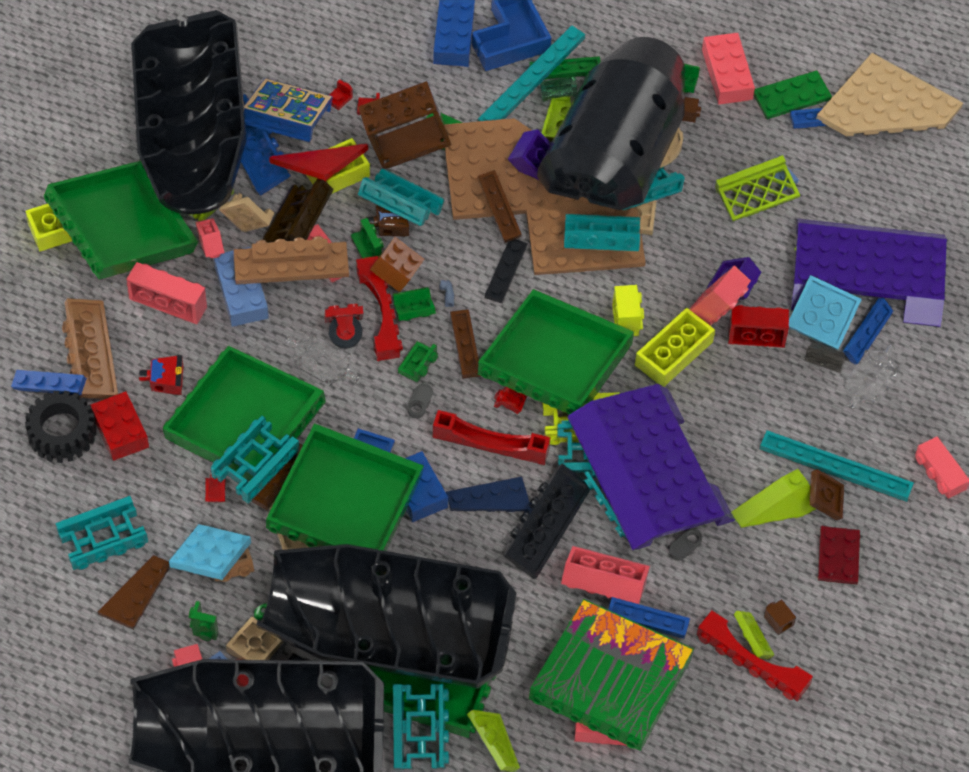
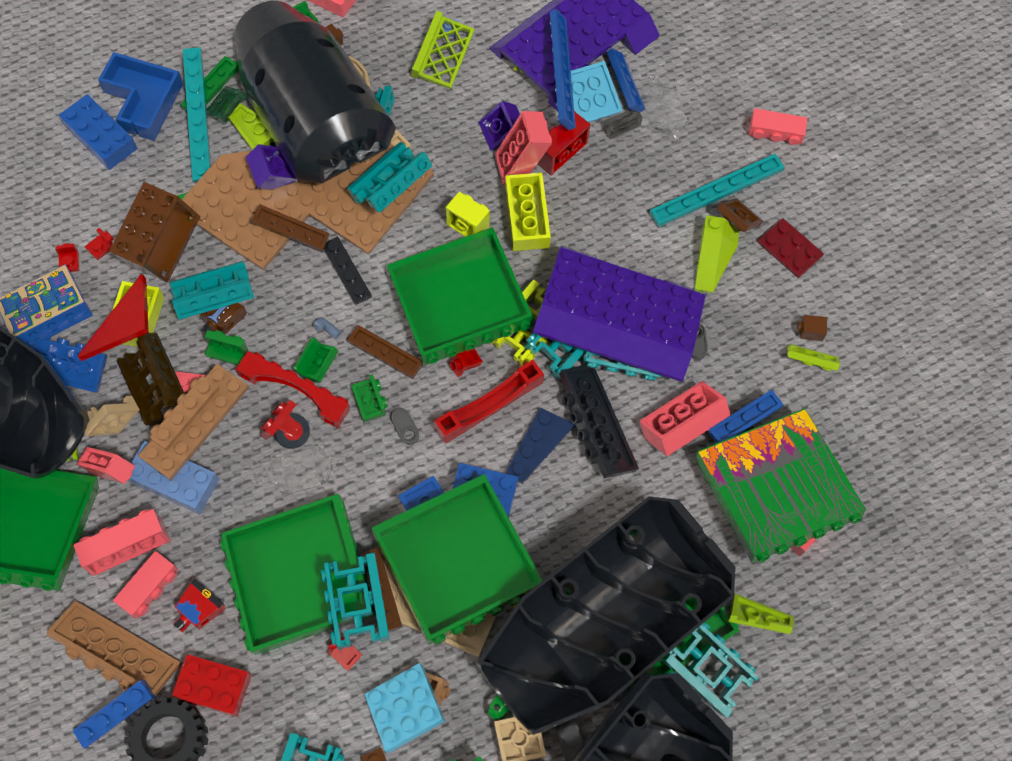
camera: 50 degrees left, 10 degrees up
dark orange brick [370,237,424,292] -> none
red arch [697,610,813,702] -> none
none -> coral brick [113,551,178,619]
none -> blue plate [550,9,576,130]

